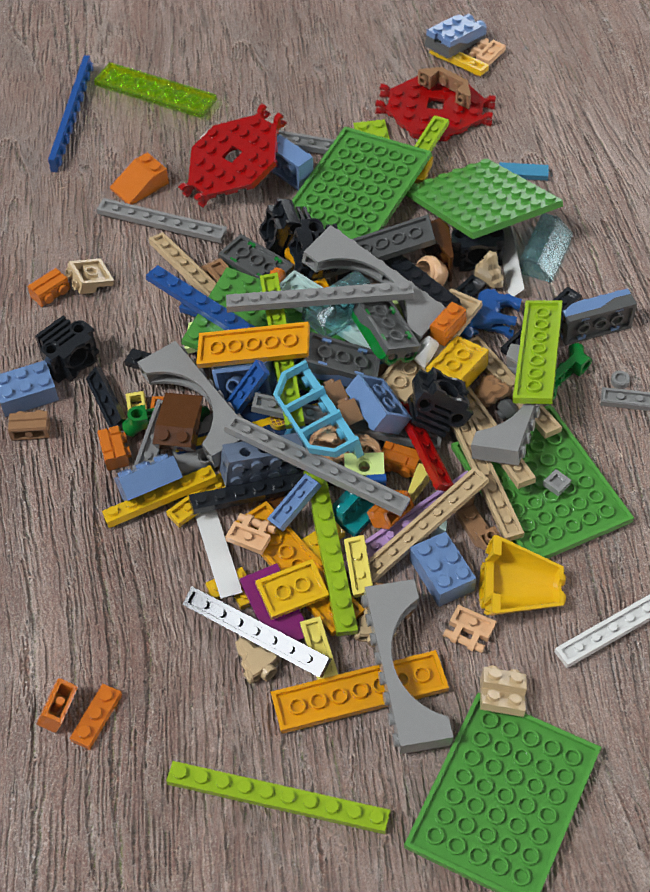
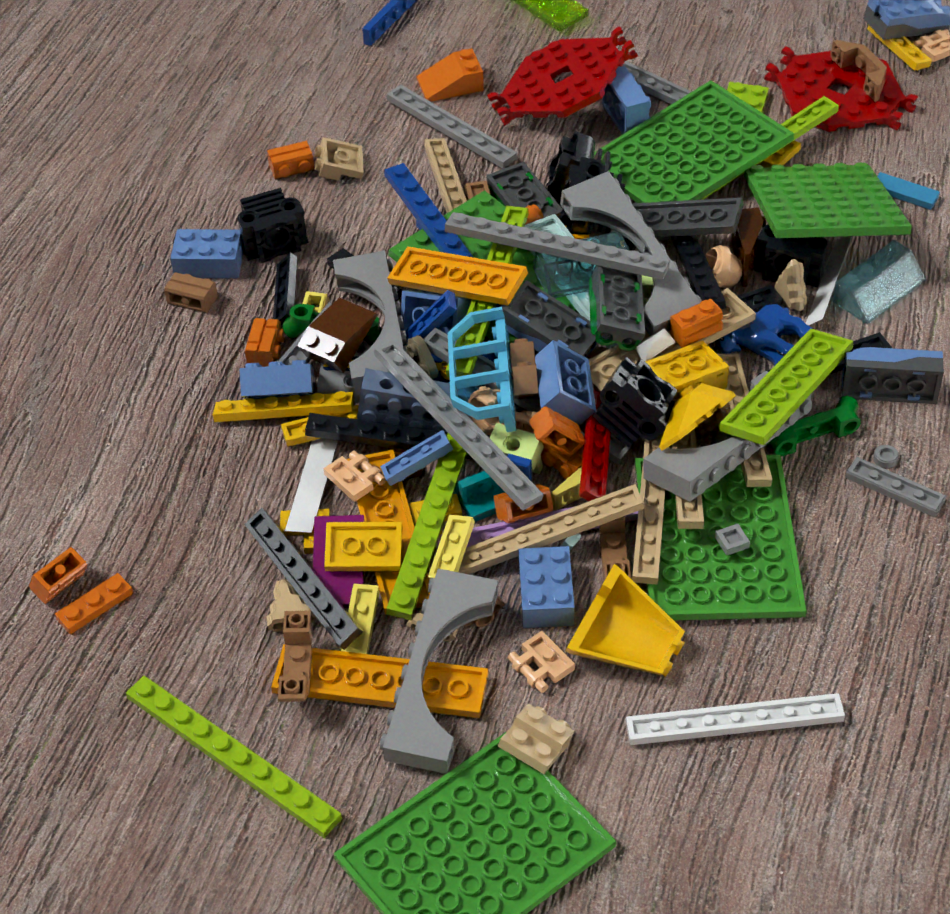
camera: 25 degrees right, 5 degrees down
none -> medium nougat slope [278,610,312,702]
none -> dark tan plate [406,335,438,380]
none -> orange brick [529,406,586,457]
none -> yellow wedge [659,383,736,451]

